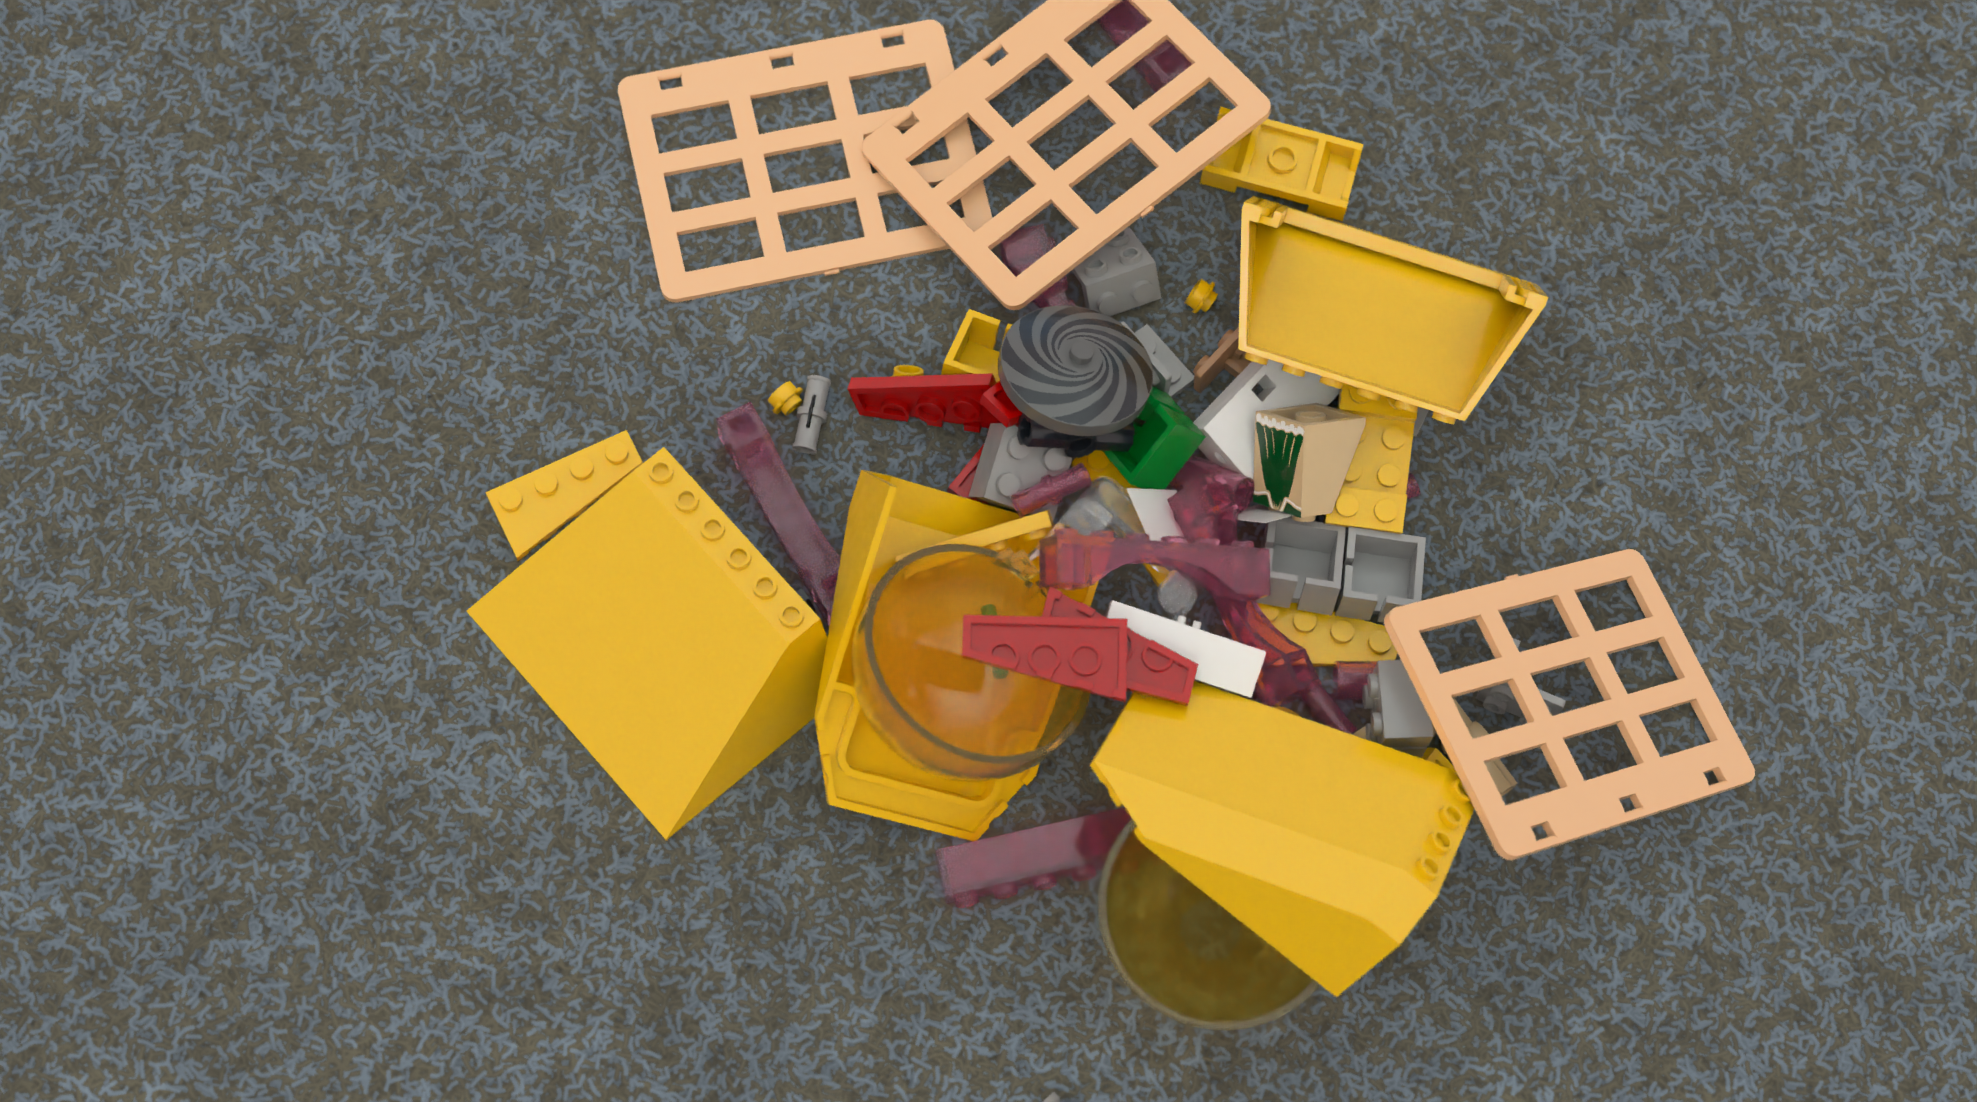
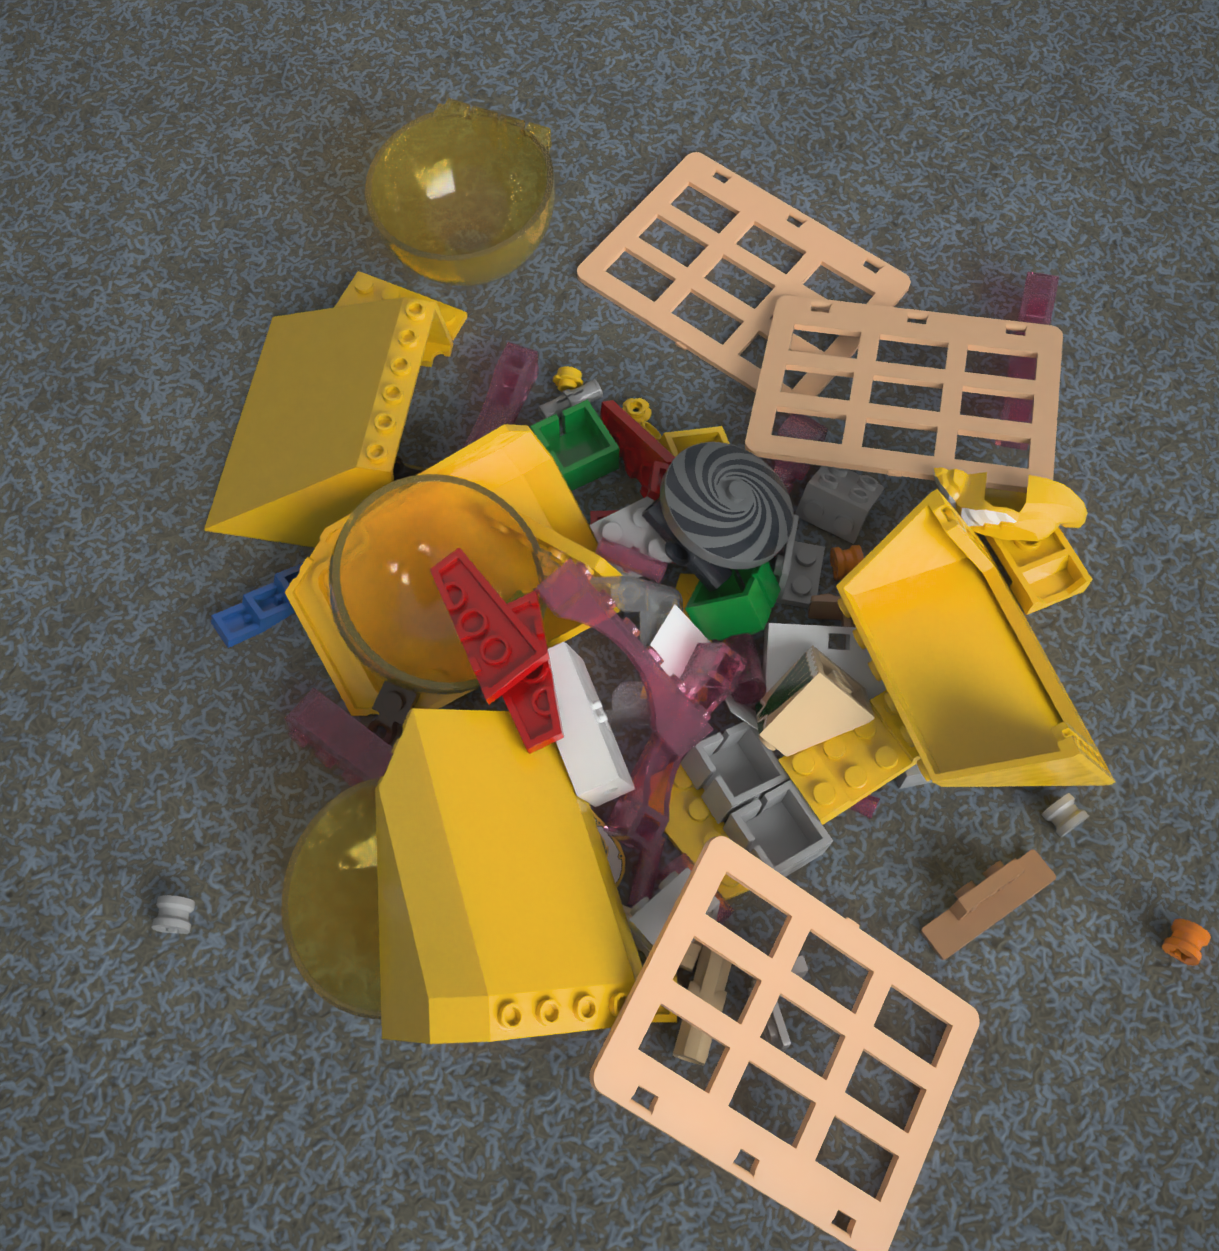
camera: 55 degrees right, 5 degrees down
none -> blue slope [211,563,303,648]
none -> clear yellow windscreen [365,98,556,287]
none -> dark brown plate [366,676,421,745]
none -> green piece [530,399,620,491]
none -> yellow plate [622,398,652,424]
none -> orange wheel [830,545,864,581]
none -> medium nougat bracket [920,849,1056,960]
none -> yellow animal [934,467,1088,541]
none -> light grey wheel [1041,793,1089,838]
none -> orange wheel [1162,918,1211,966]

